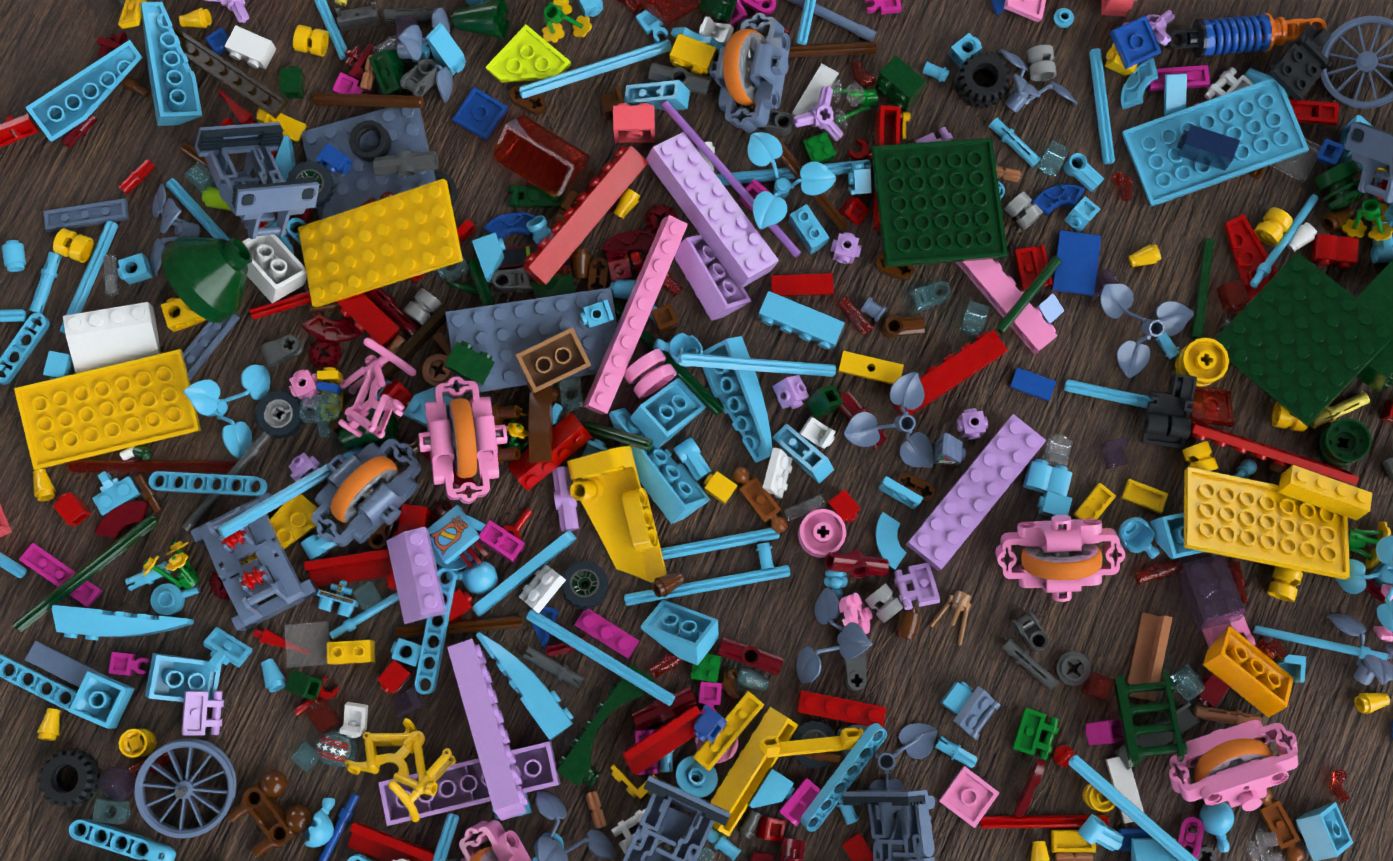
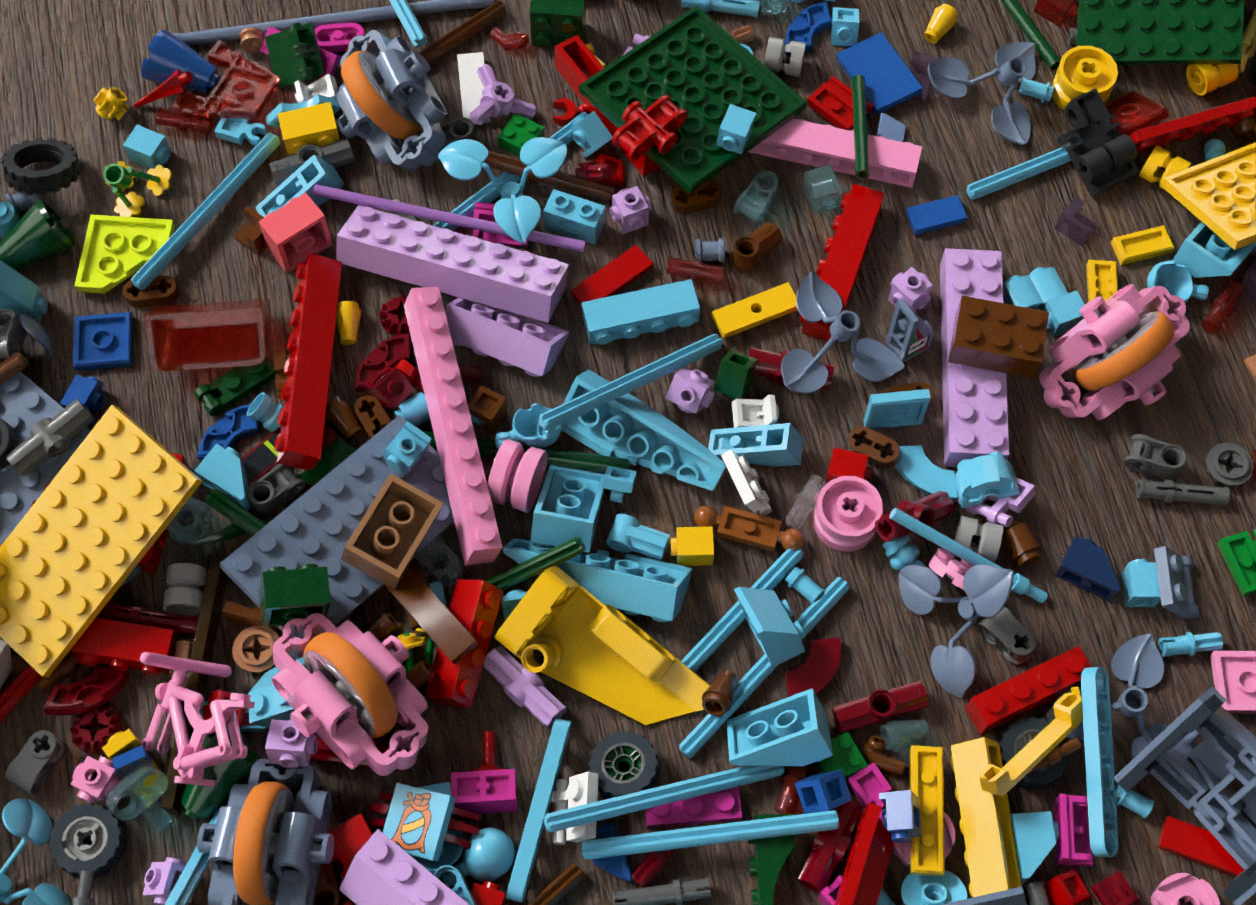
camera: 35 degrees left, 15 degrees down
clear plant [831,79,878,130] -> none
medium nougat plant [930,590,972,646] -> none
clear brick [1043,434,1073,466] -> none
none -> blue brick [60,375,104,426]
none -> lavender brick [265,719,318,768]
none -> medium azure axle [544,766,785,833]
none -> dark red axle [575,161,612,183]
none -> medium azure tile [602,466,637,503]
none -> red axle [611,95,688,161]
none -> medium azure brick [716,104,756,154]
none -> medium azure slope [734,587,806,668]
none -> dark red tile [784,637,842,697]
none -> blue brick [795,769,852,814]
none -> reddish brown beam [848,426,902,468]
none -> medium azure bar [889,508,1048,603]
none -> reddish brown brick [948,295,1049,379]
none -> medium azure cylinder [955,452,1020,509]
none -> dark blue slope [1055,536,1120,602]

